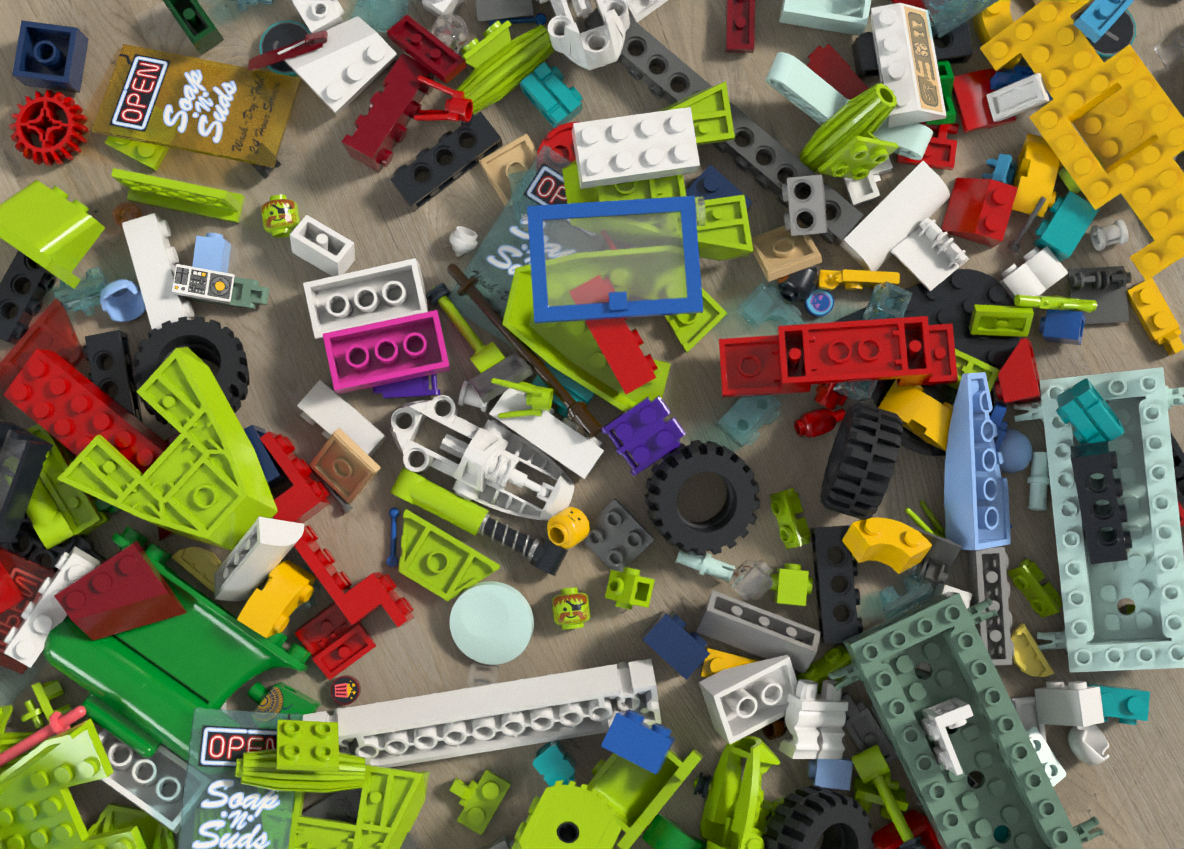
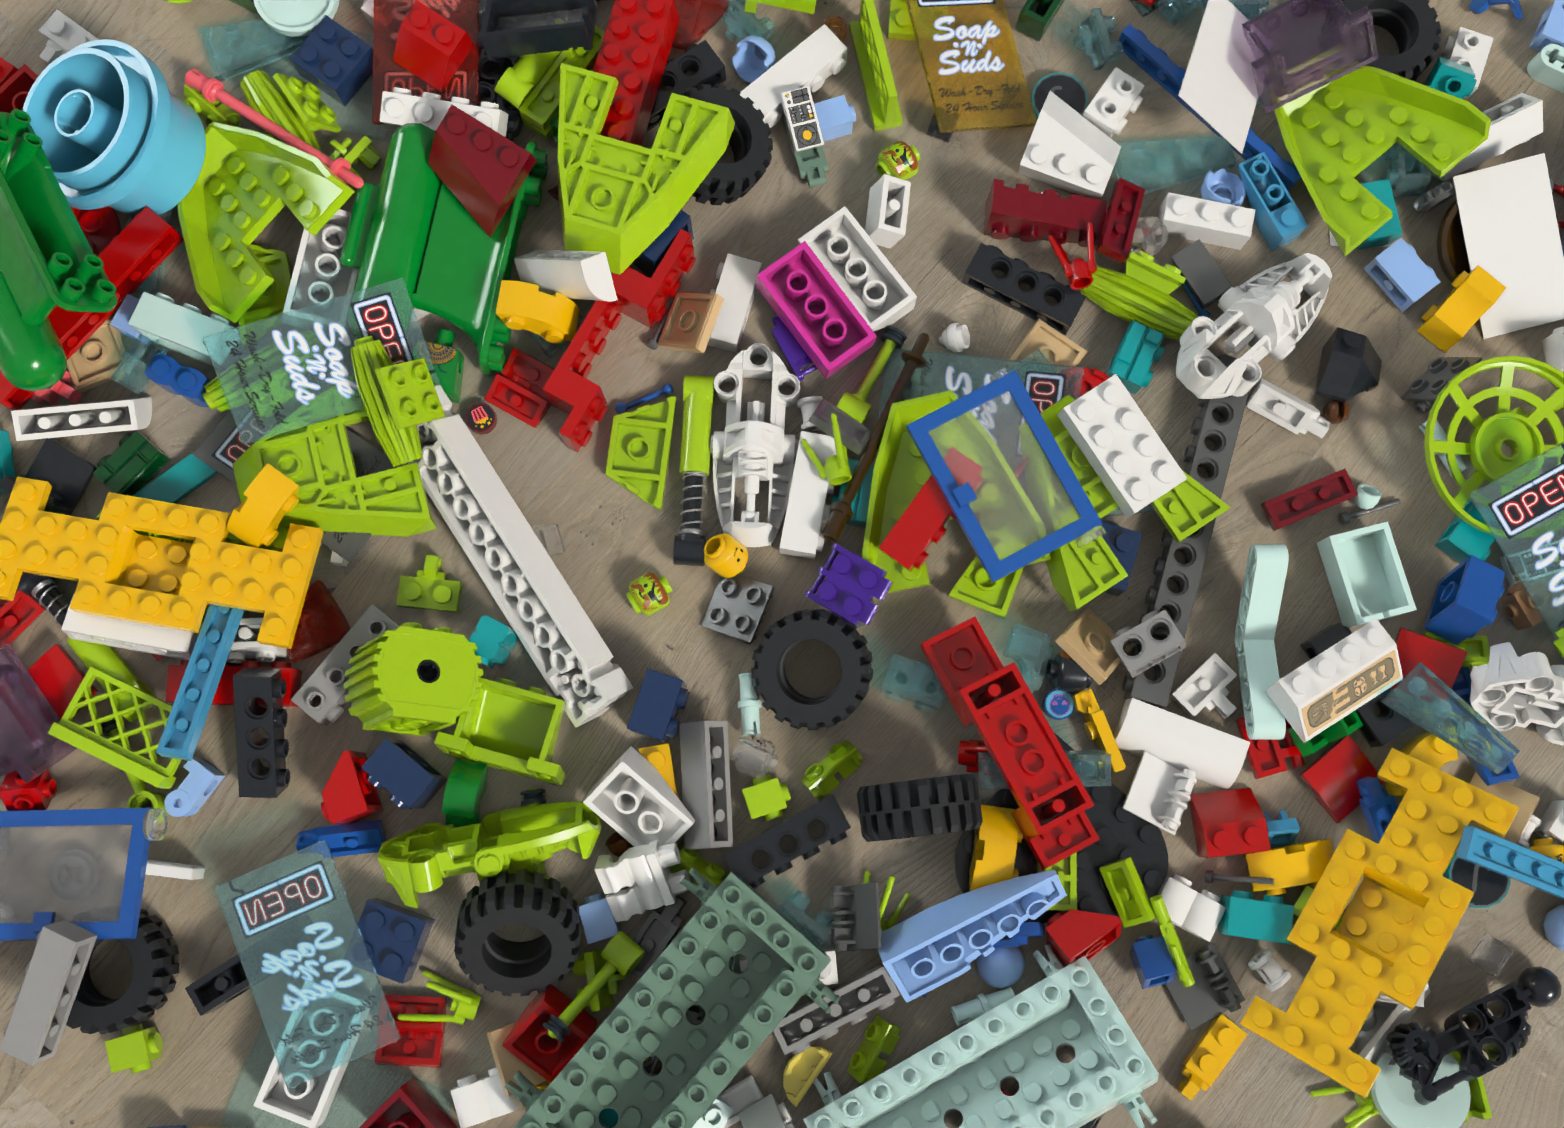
camera: 65 degrees right, 5 degrees down
light yellow plate [172,547,221,594] -> none
dark red piece [248,31,328,71] -> none
light aqua piece [450,581,534,665] -> none
blue brick [601,709,675,774] -> none
lime brick [605,567,655,610] -> none
red plant [794,408,846,438] -> none
lime plate [799,83,899,180] -> none
red piece [806,44,869,100] -> none
yellow brick [842,517,932,574] -> none
white bracket [921,697,974,776] -> none
white tile [986,73,1049,122] -> none
teal brick [1056,378,1125,445] -> none
black brick [1071,441,1133,564] -> none

